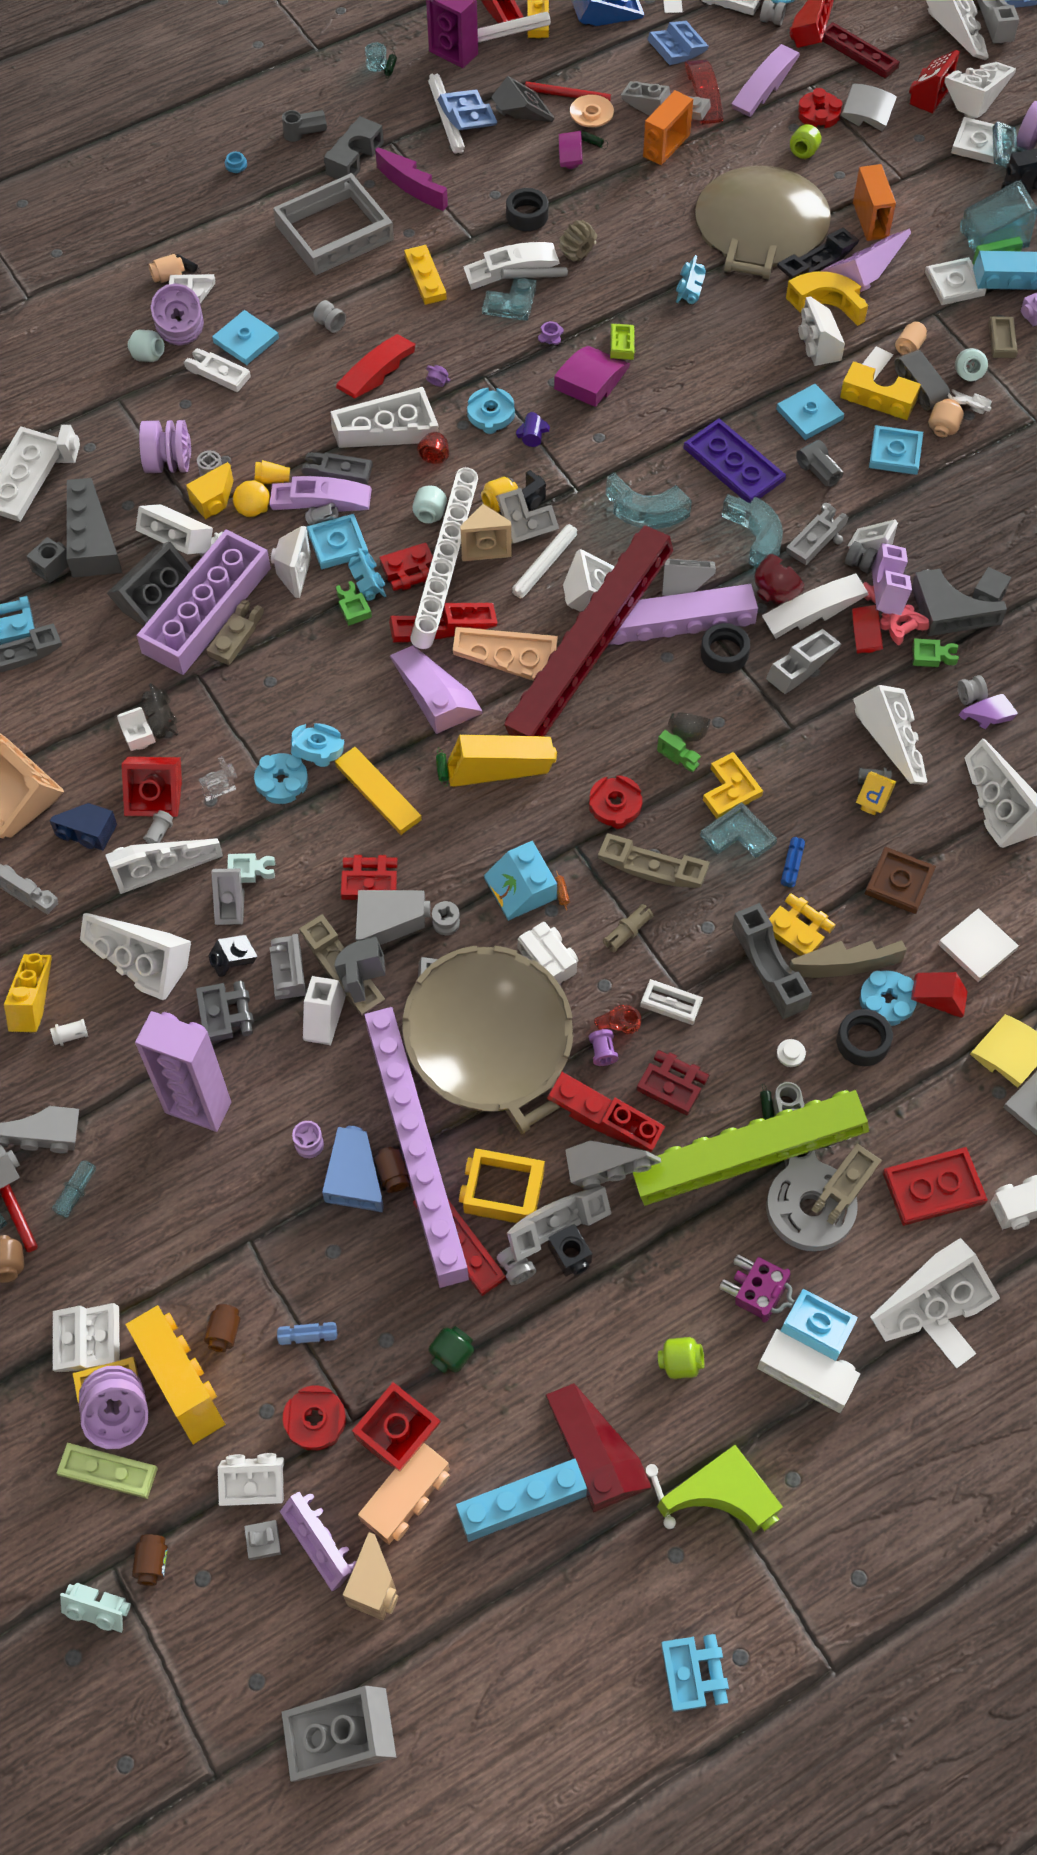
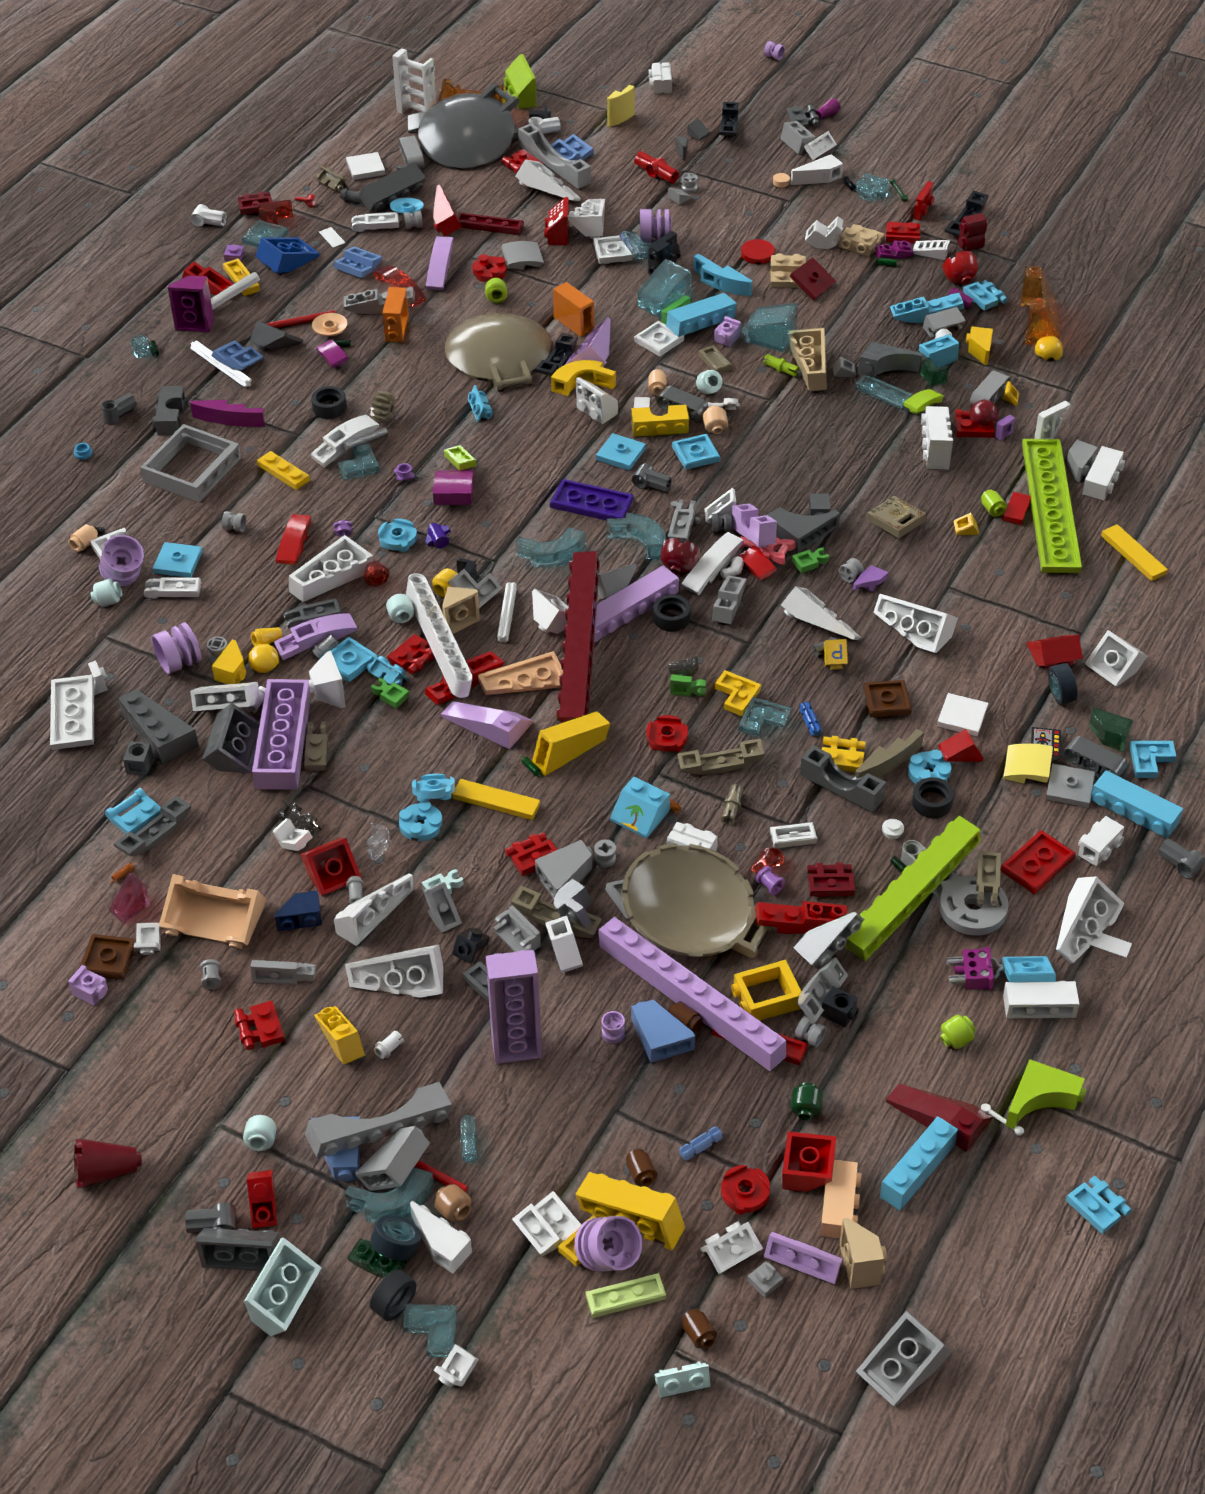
camera: 30 degrees left, 15 degrees down
none -> white arm [721,556,744,579]

